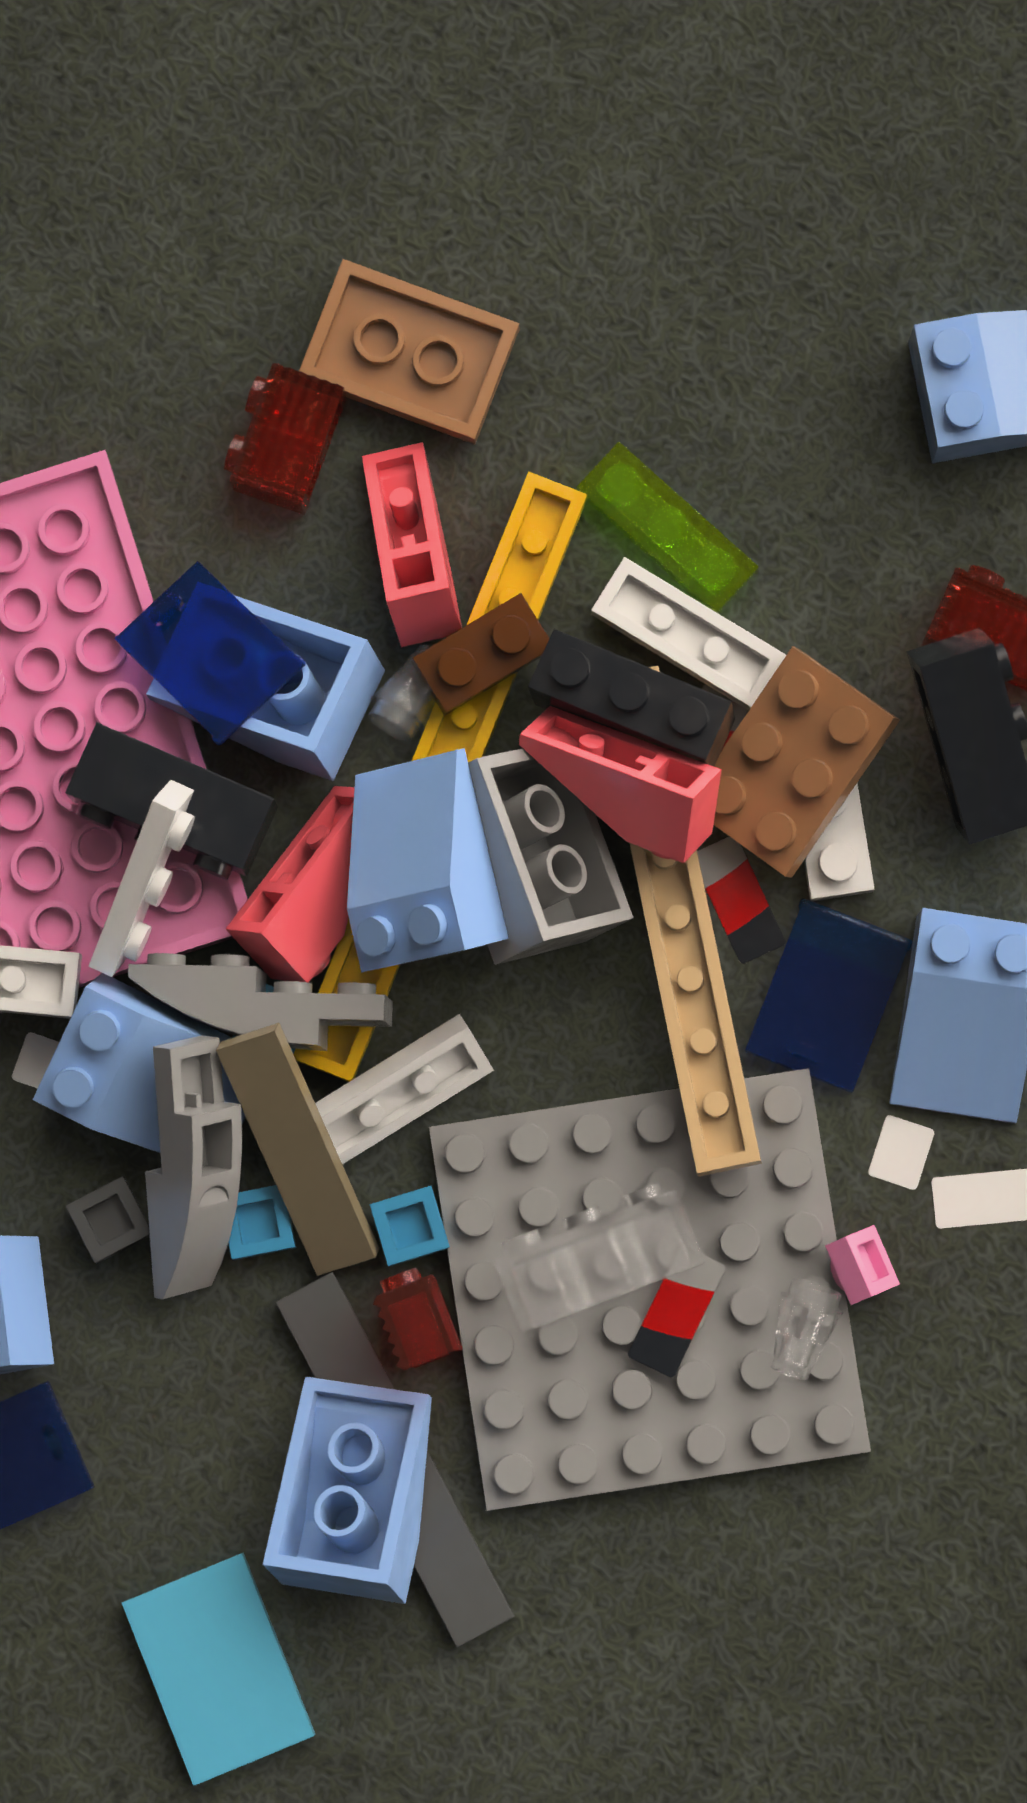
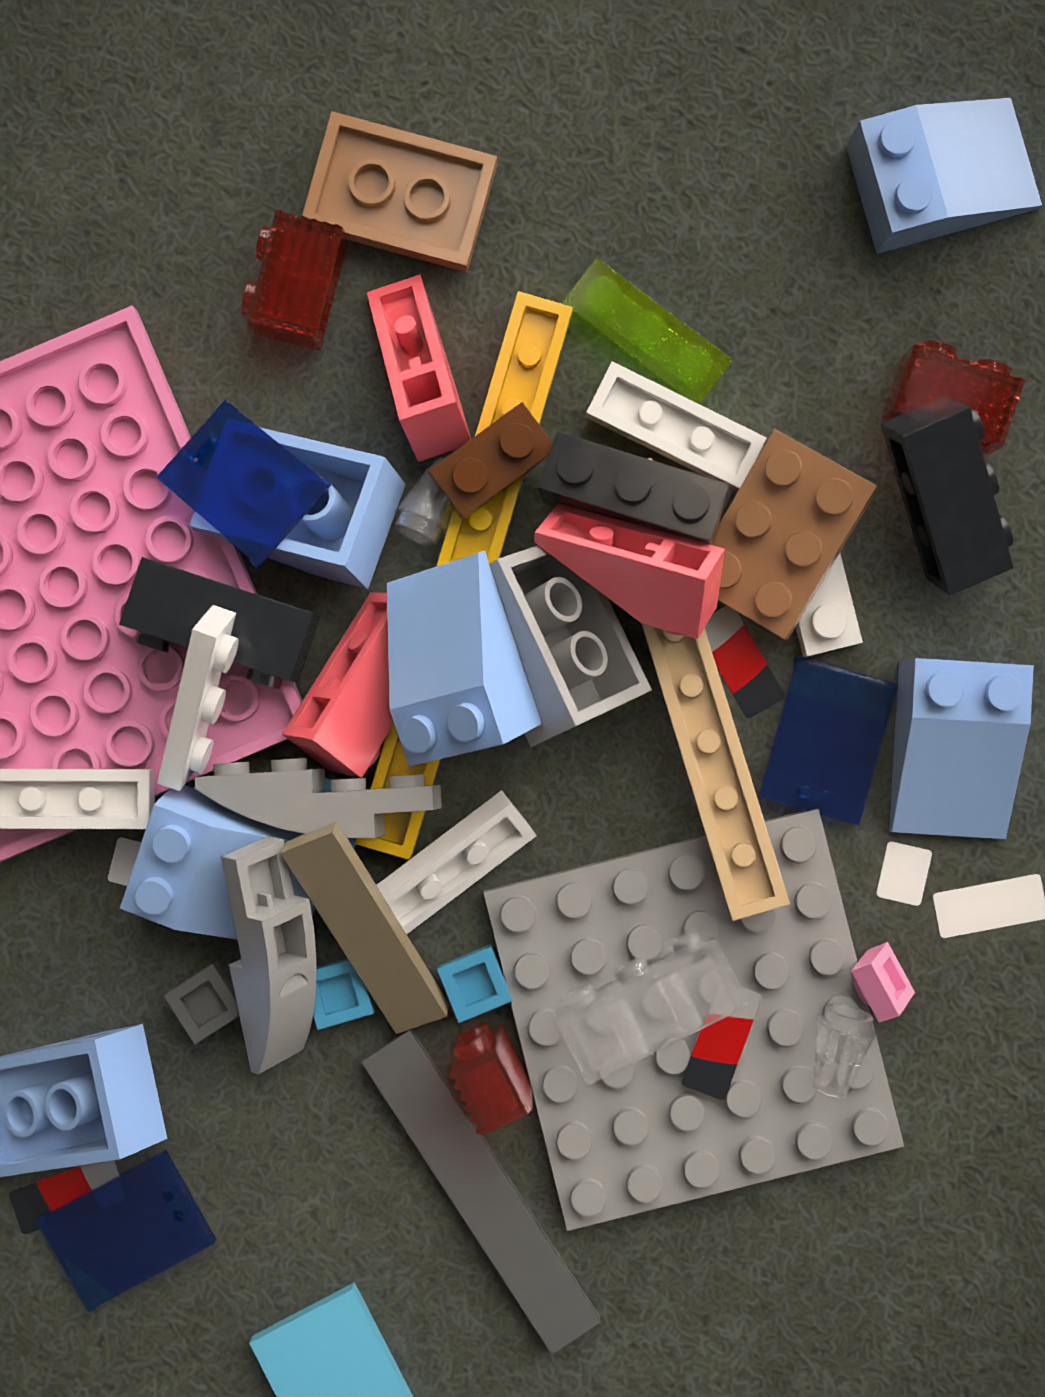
camera: 10 degrees left, 5 degrees up
light blue slope [263,1377,432,1604] -> none

